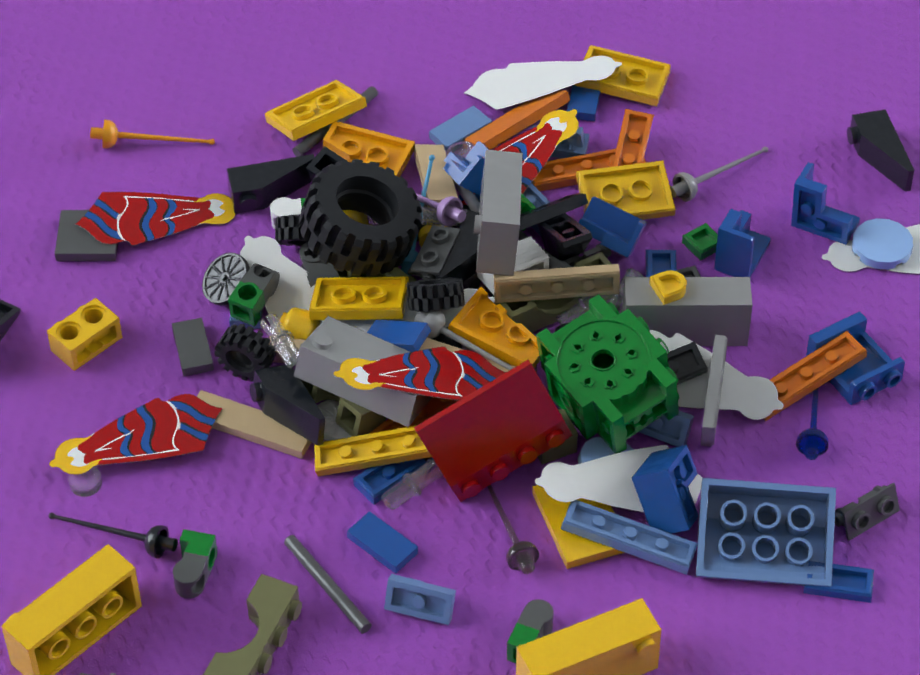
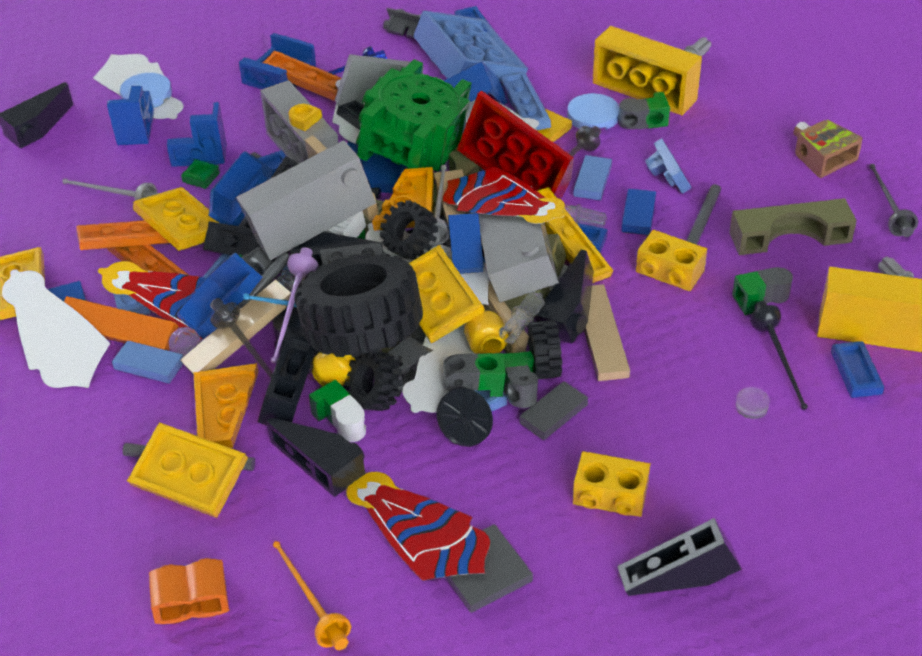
camera: 120 degrees left, 5 degrees down
red sticker [49,394,223,475] -> none
none -> orange brick [149,558,229,624]
none -> clear smoke sword [210,298,273,378]
none -> dark grey leg [503,351,538,408]
none -> light blue tile [567,93,619,132]
none -> medium blue tile [574,155,612,200]
none -> yellow brick [636,230,708,291]
none -> blue tile [831,341,884,398]

